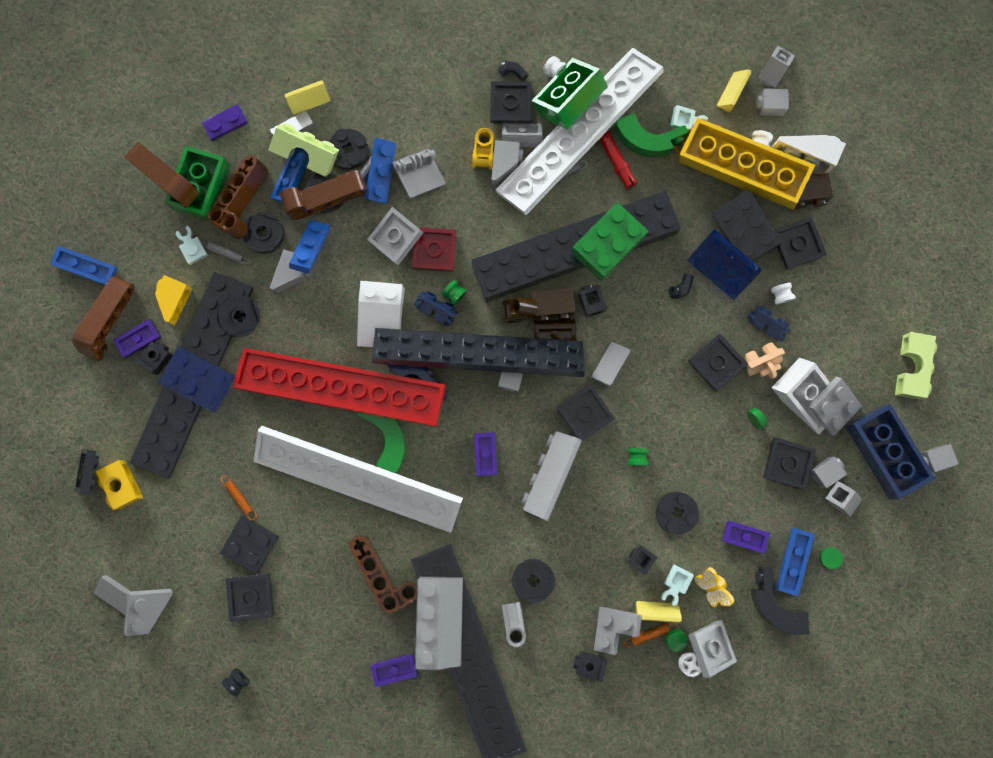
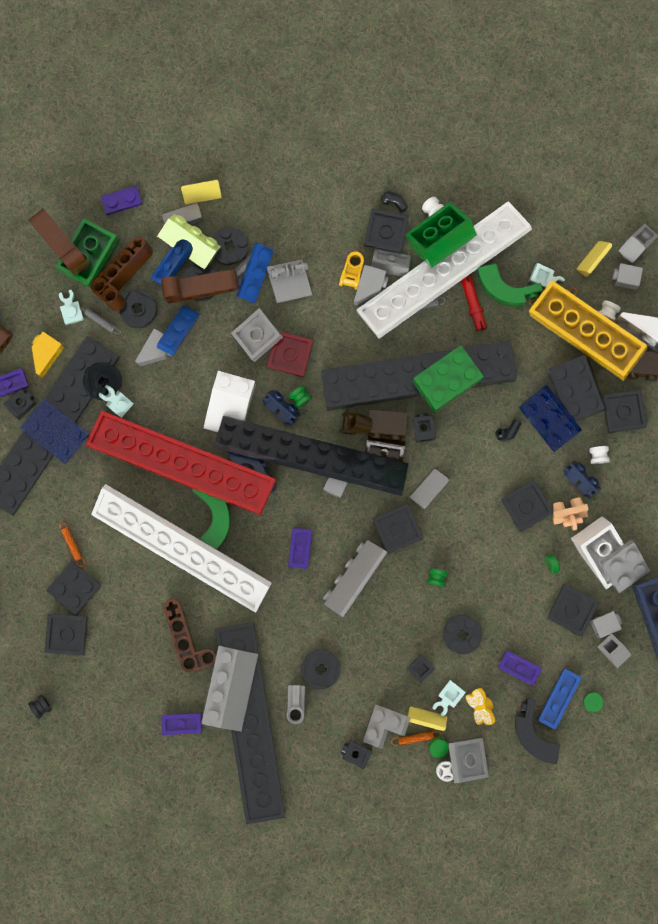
camera: 15 degrees right, 0 degrees up
none -> light aqua plate [99,385,134,418]

